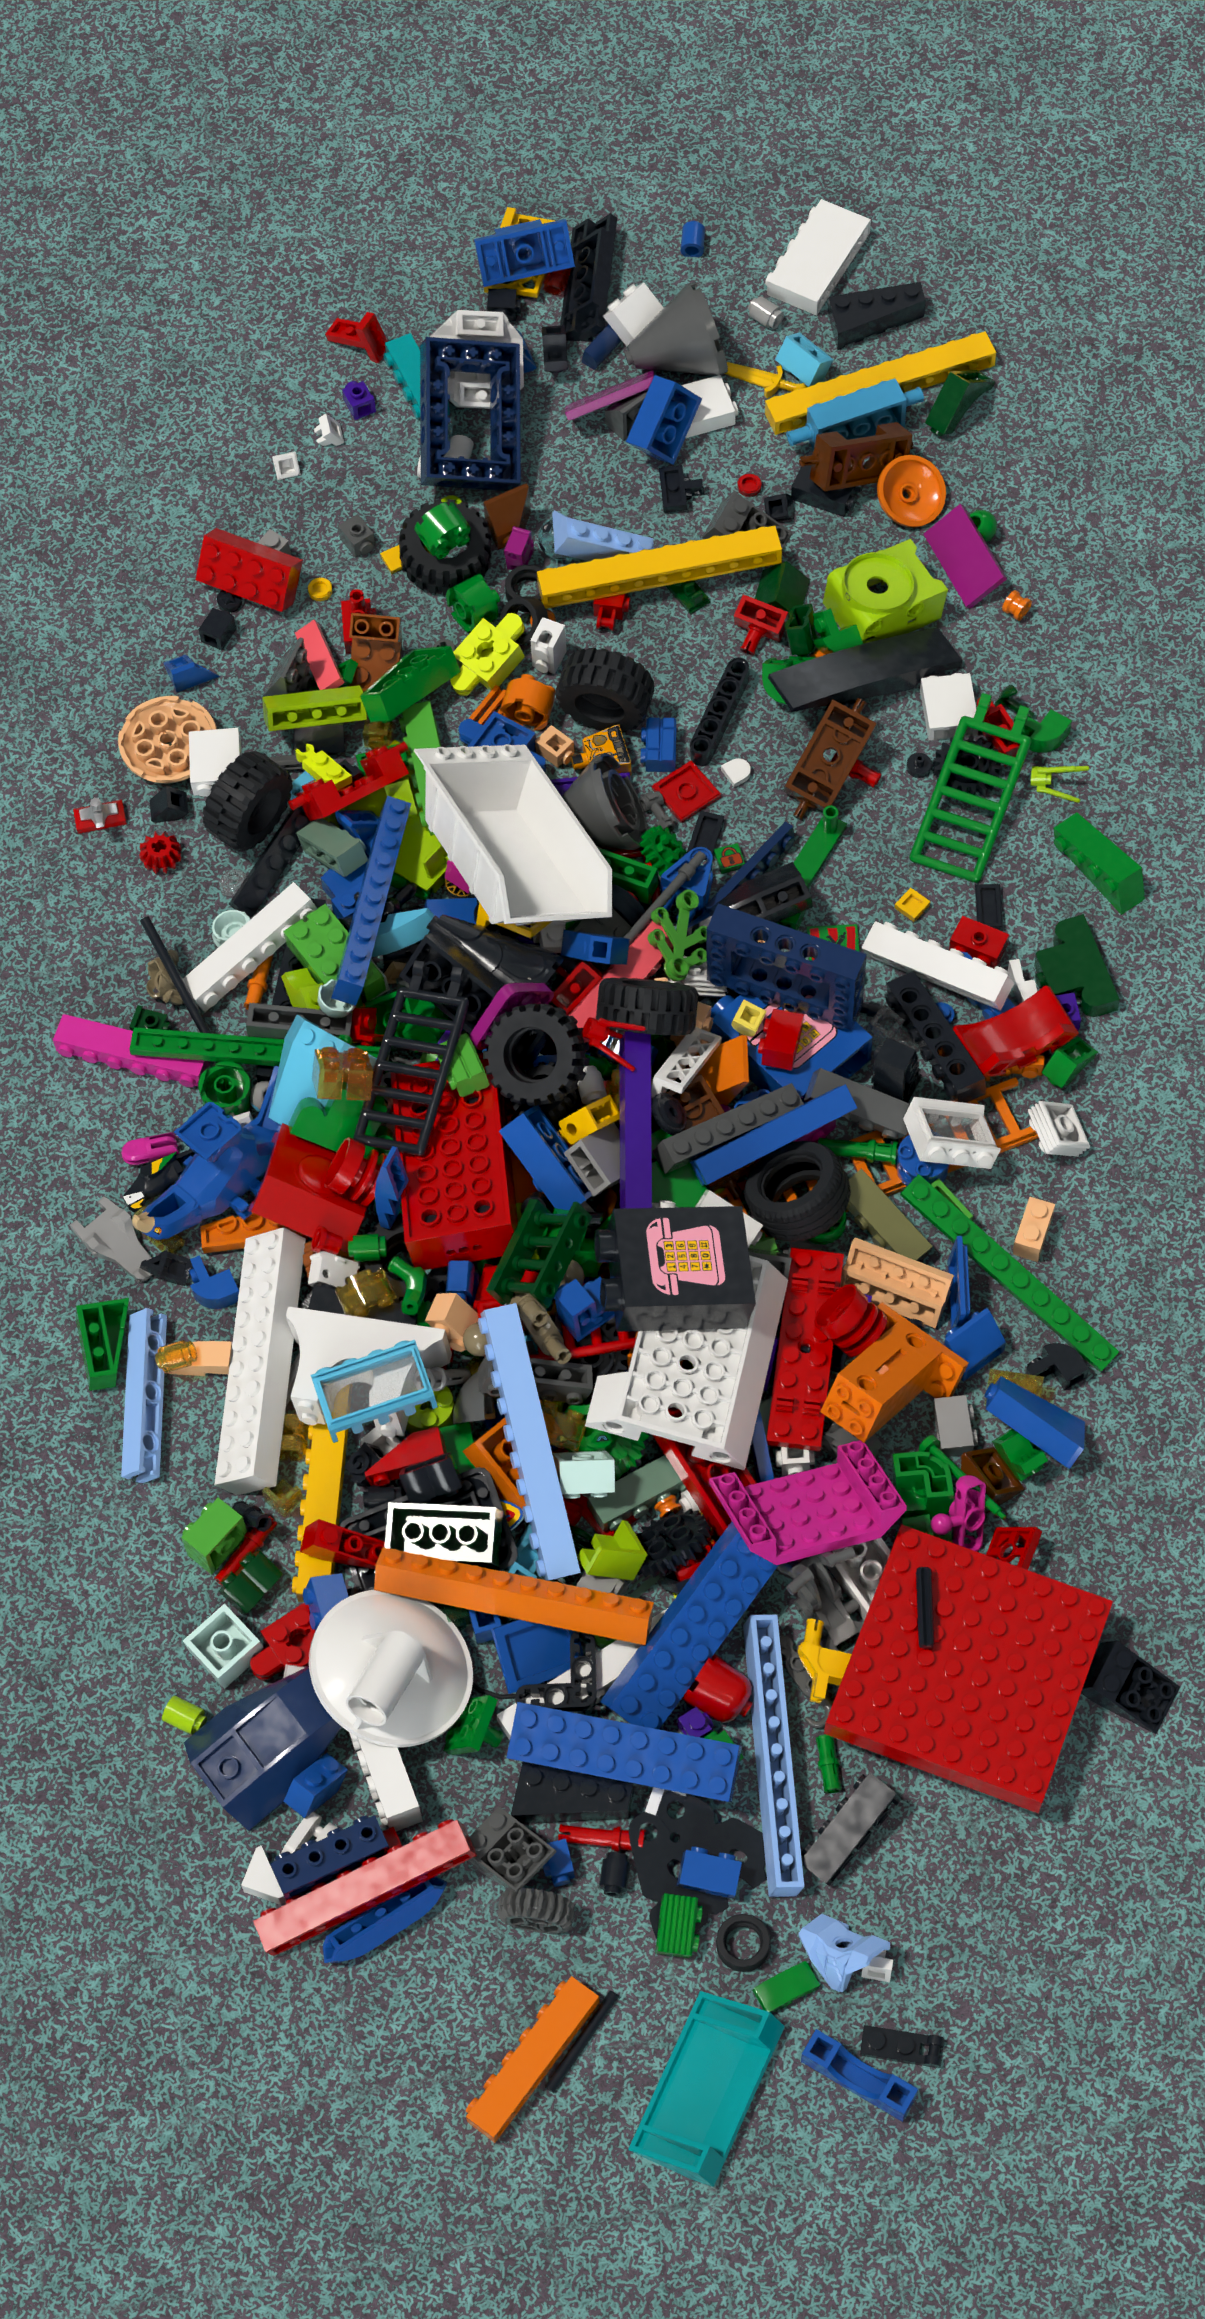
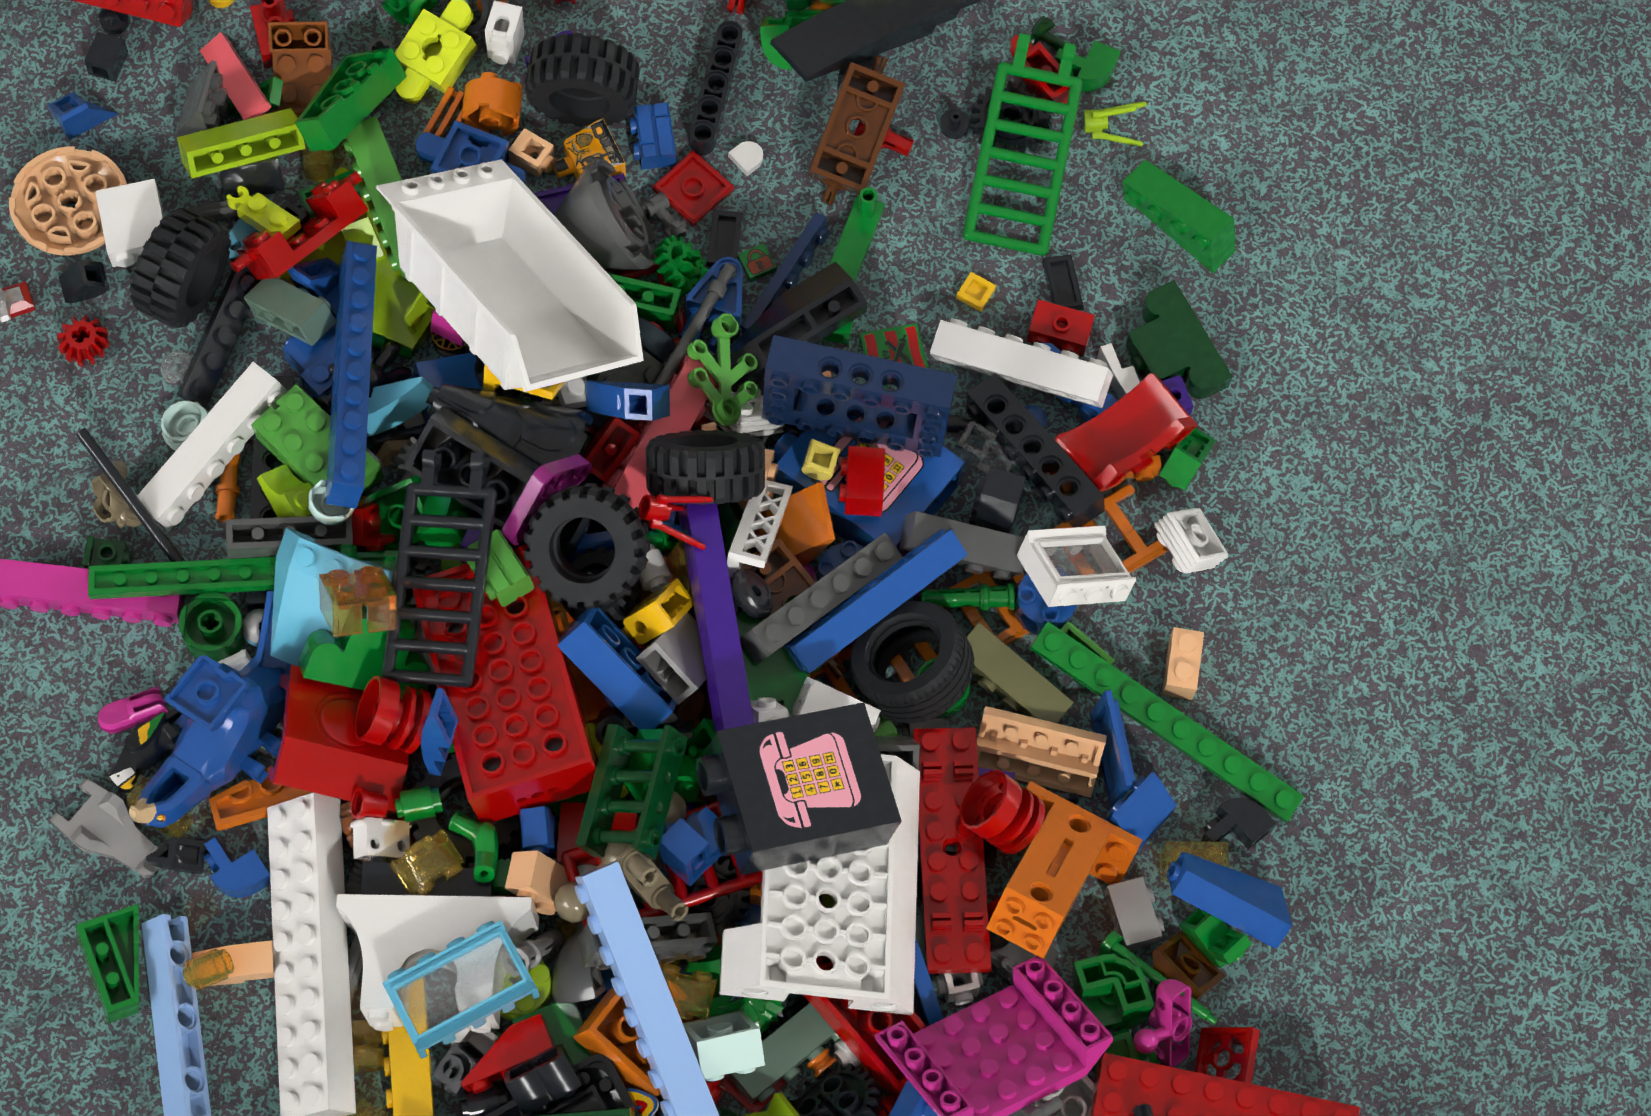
camera: 20 degrees left, 5 degrees up
white brick [920,673,978,741] -> none

